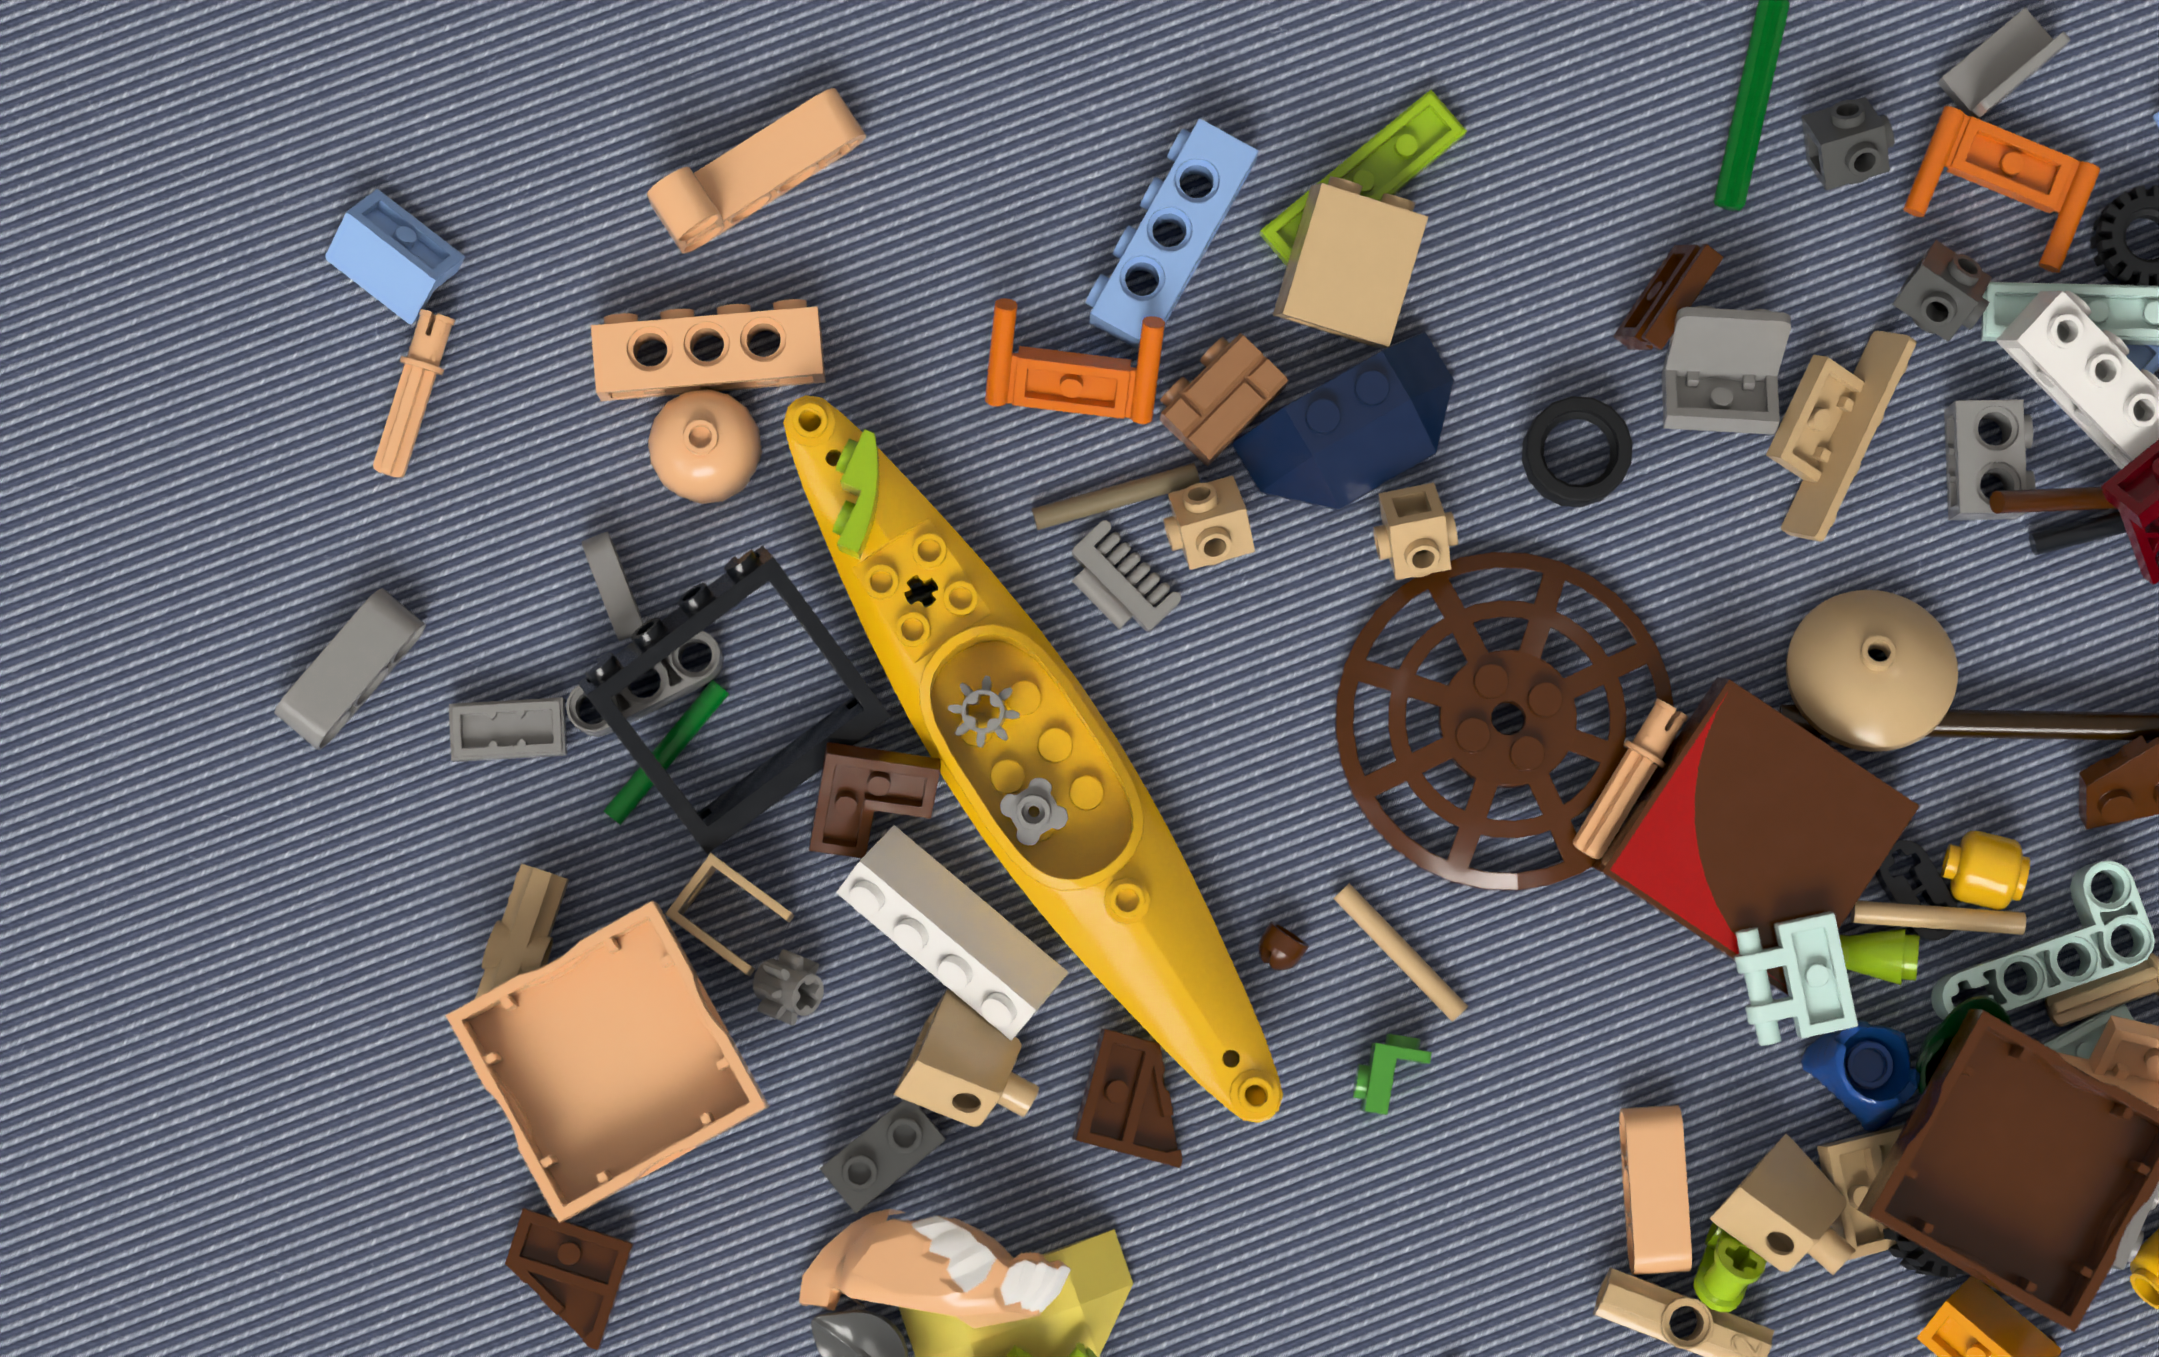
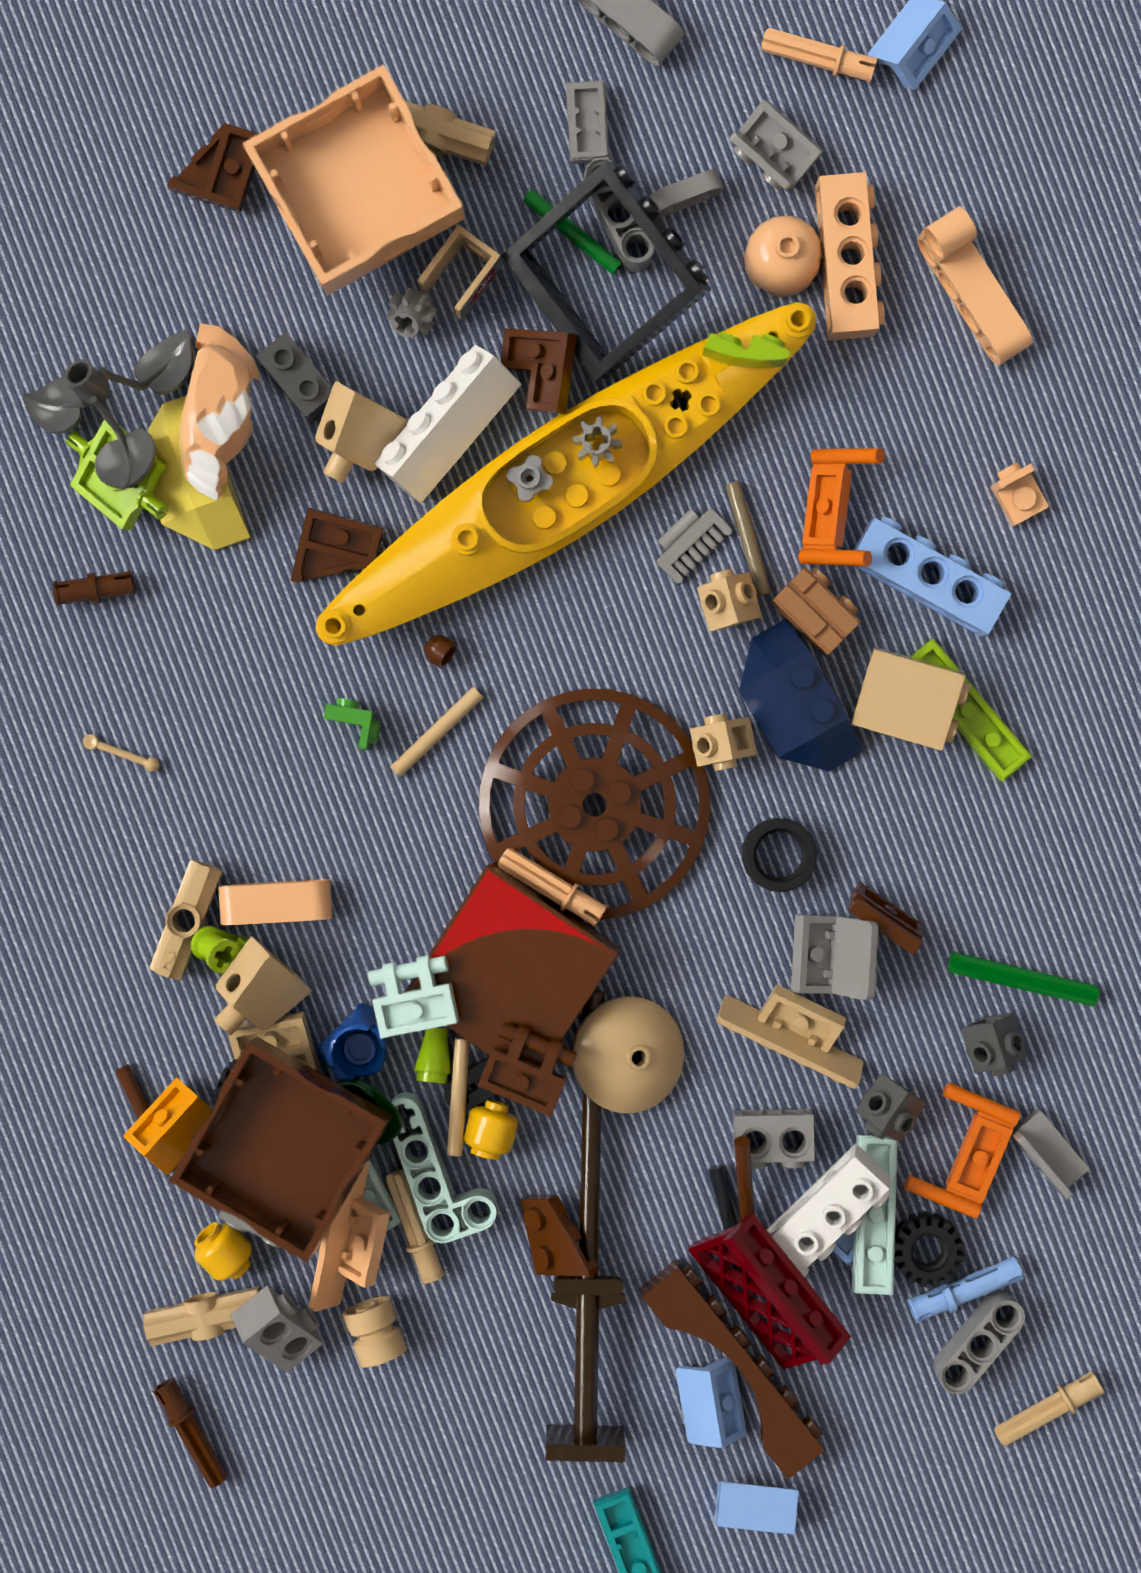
camera: 100 degrees right, 5 degrees up
none -> reddish brown plate [477,1022,577,1117]
none -> light grey bracket [729,99,824,190]
none -> light nougat bracket [990,462,1049,527]

